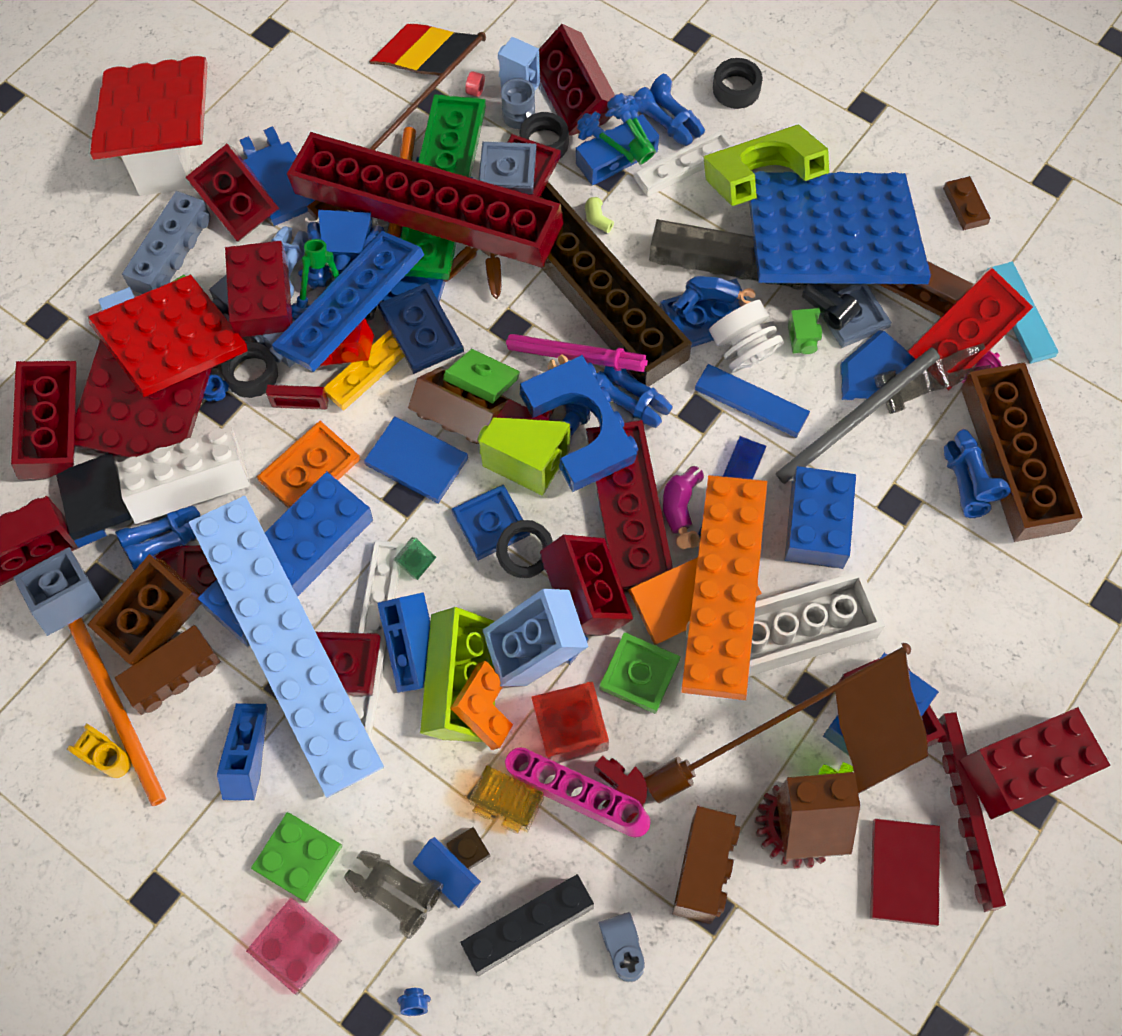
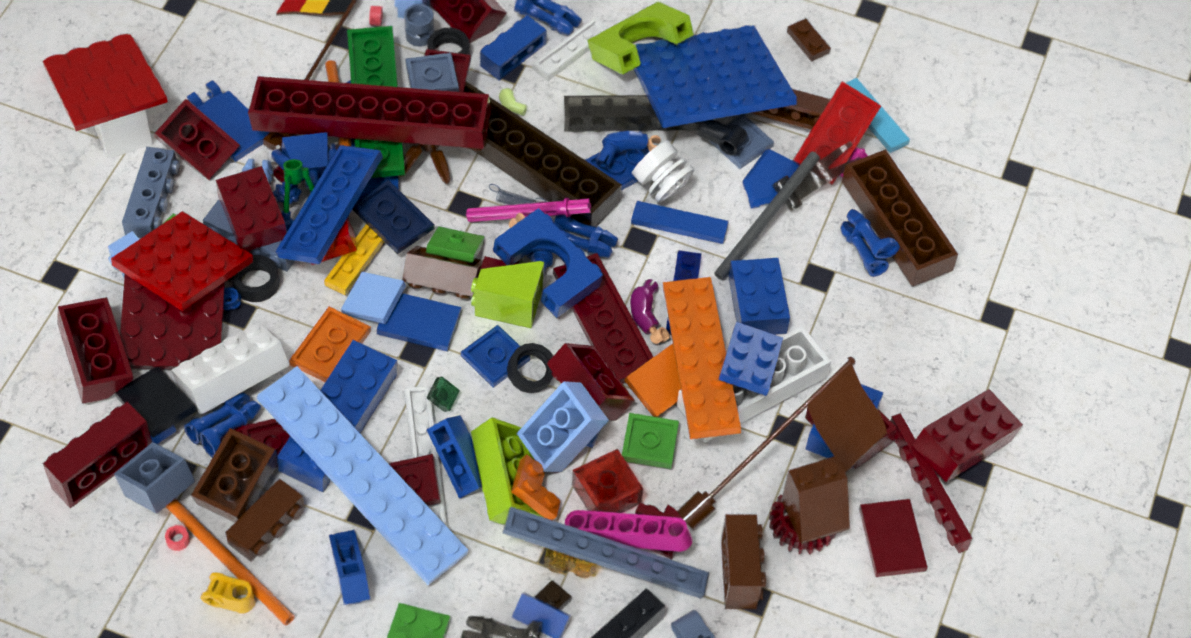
camera: 20 degrees left, 10 degrees down
dark red tile [266,385,329,410] -> none
plant [577,93,656,165] -> none
bright green brick [788,308,822,354] -> none
none -> coral axle [165,525,190,551]
none -> light blue tile [341,272,406,324]
none -> sand blue piece [489,184,546,205]
none -> sand blue tile [502,507,709,599]
none -> plate [718,322,783,396]

